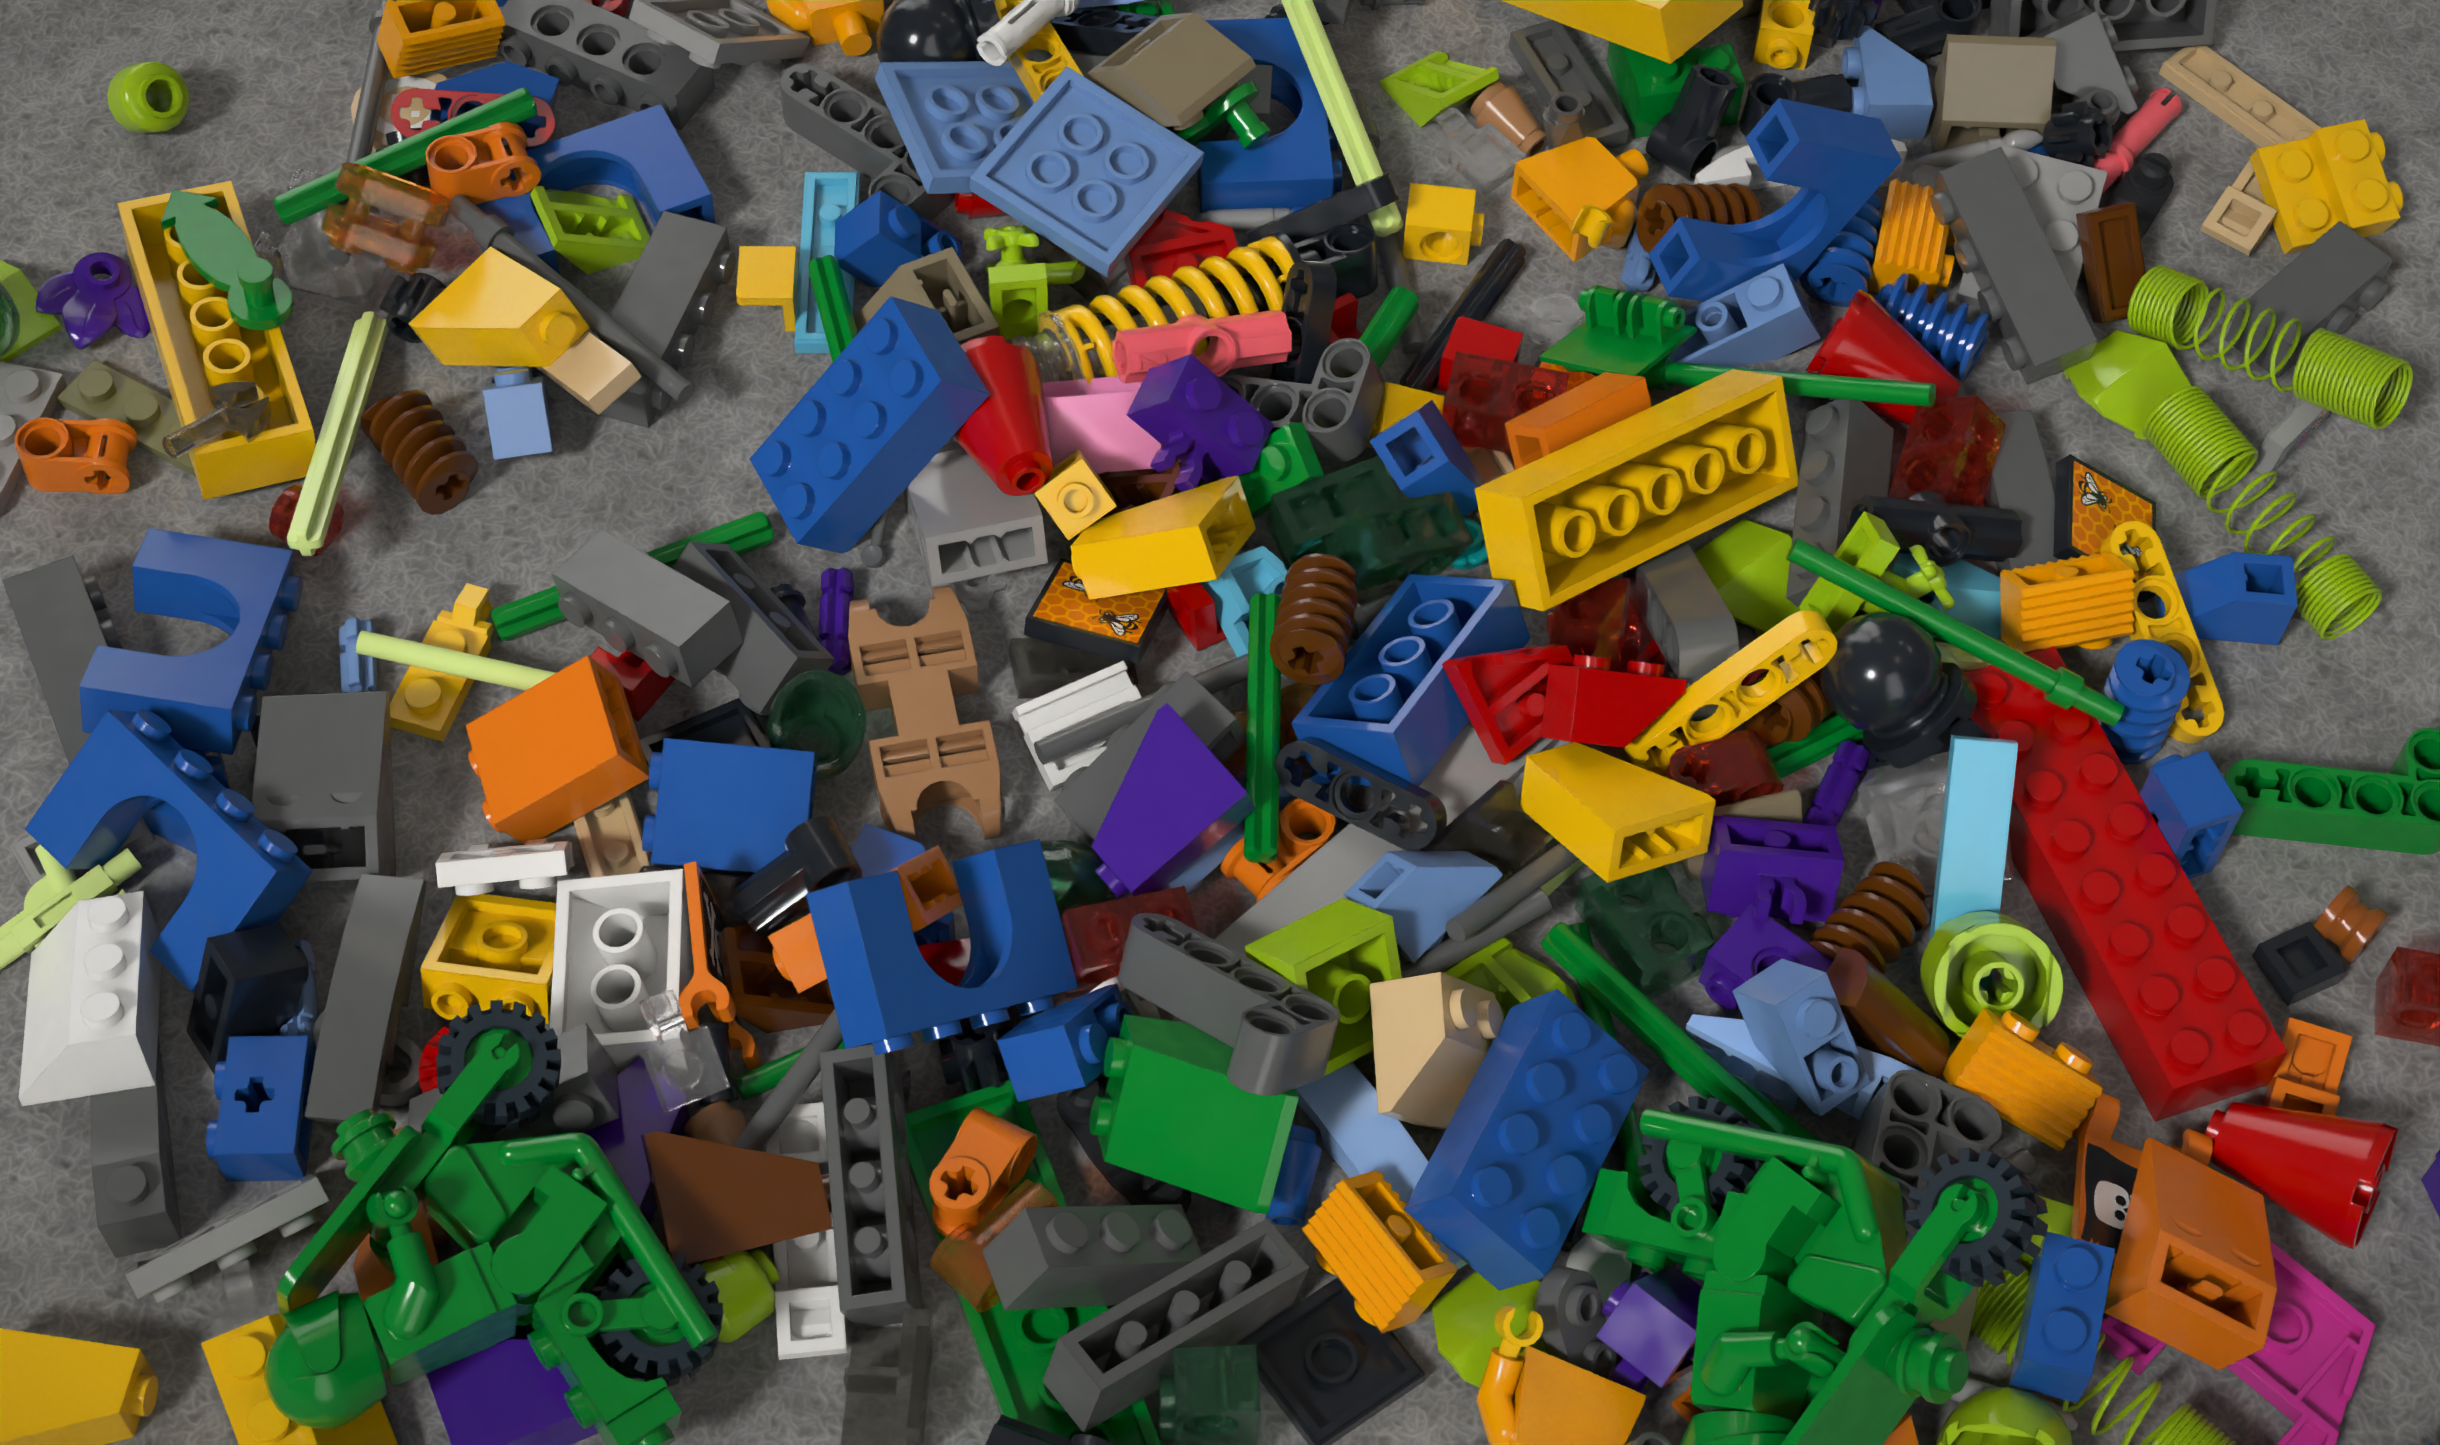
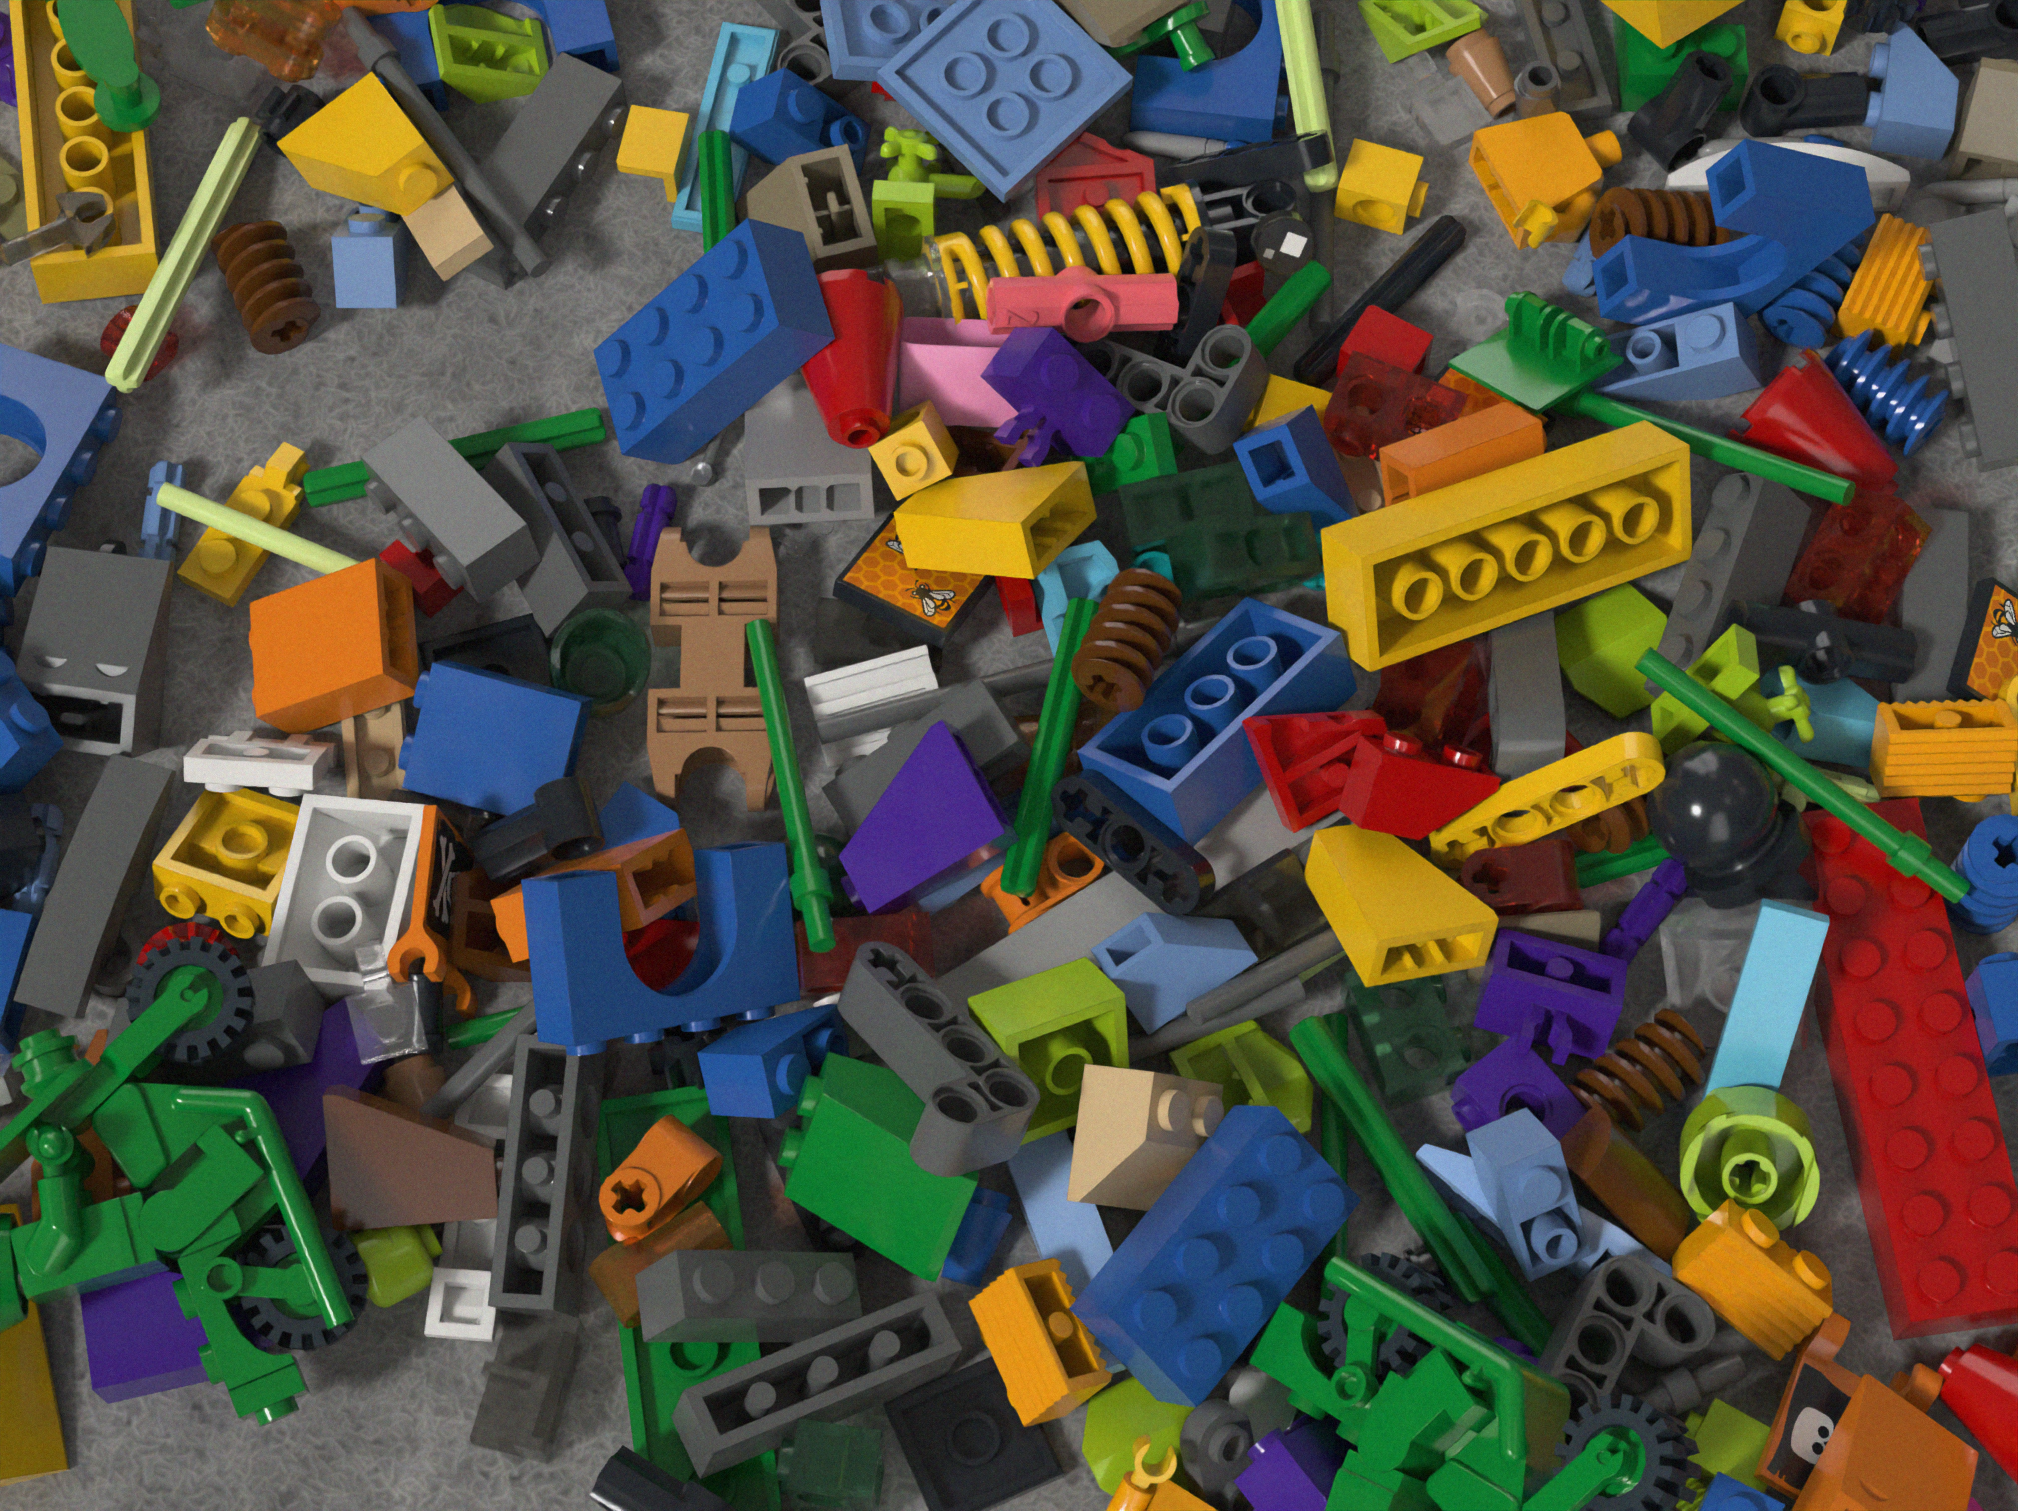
camera: 15 degrees right, 10 degrees up
none -> green bar [746,619,836,953]
none -> tile [1251,210,1315,275]

